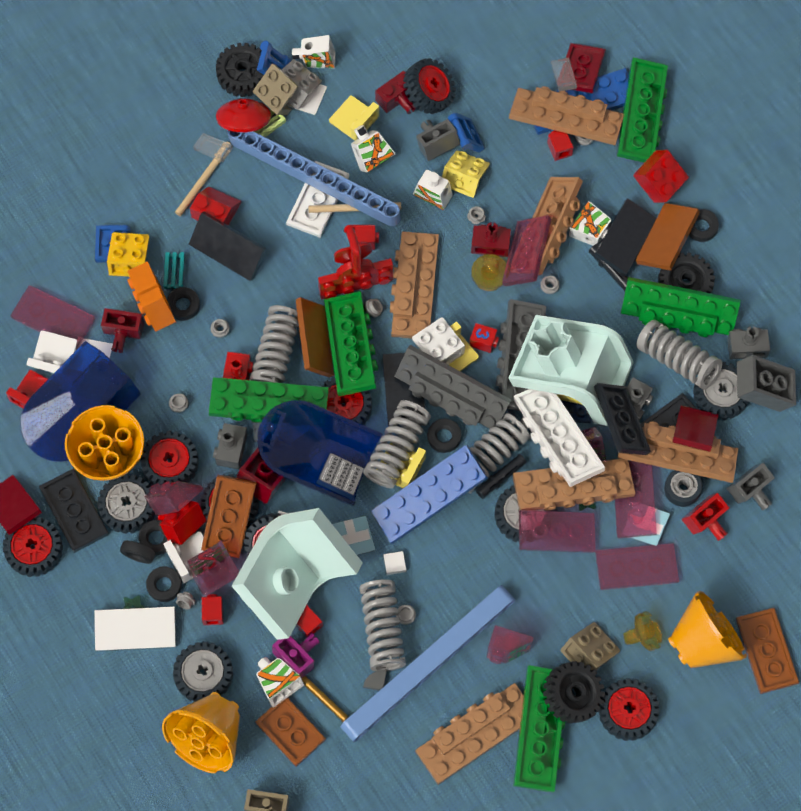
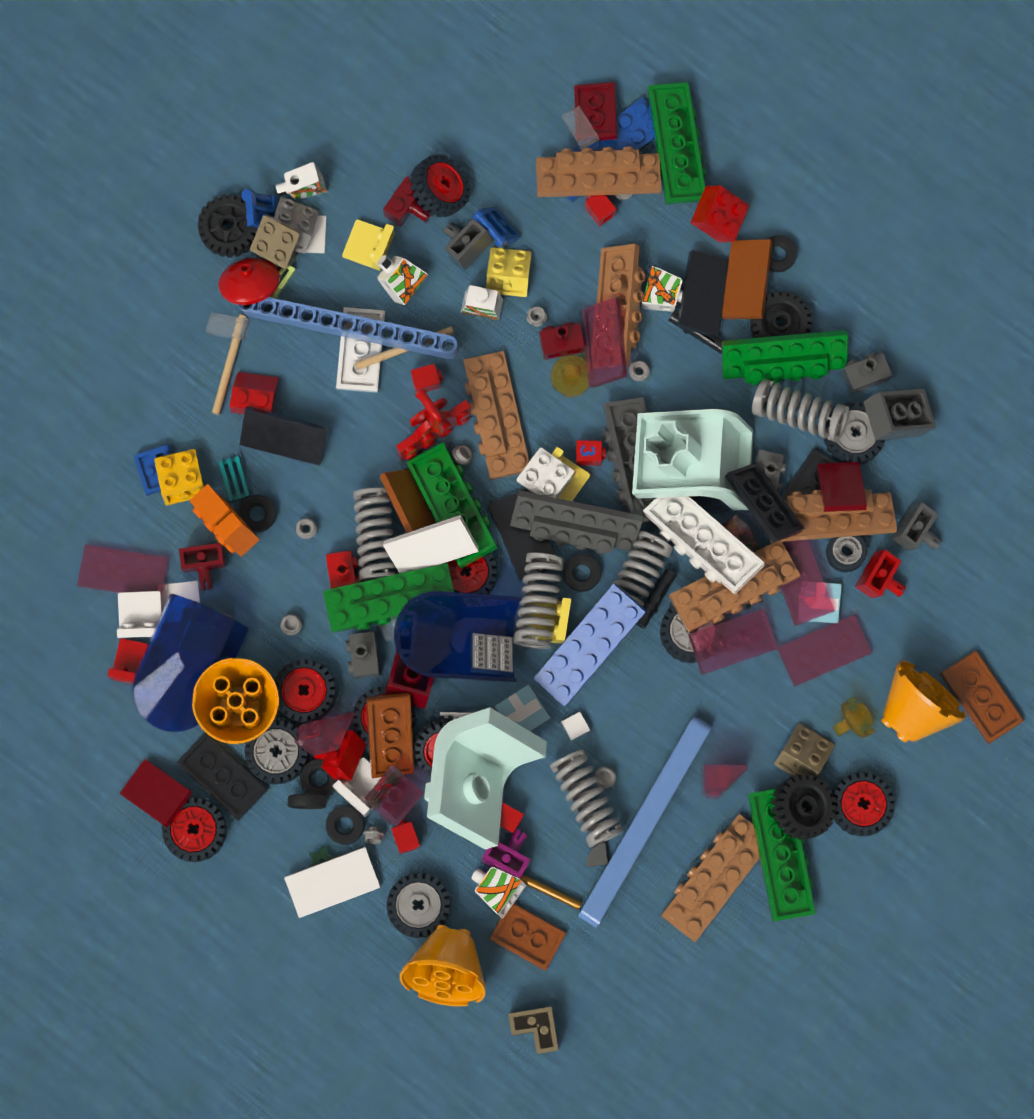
camera: 20 degrees left, 10 degrees up
none -> white tile [383,515,479,574]

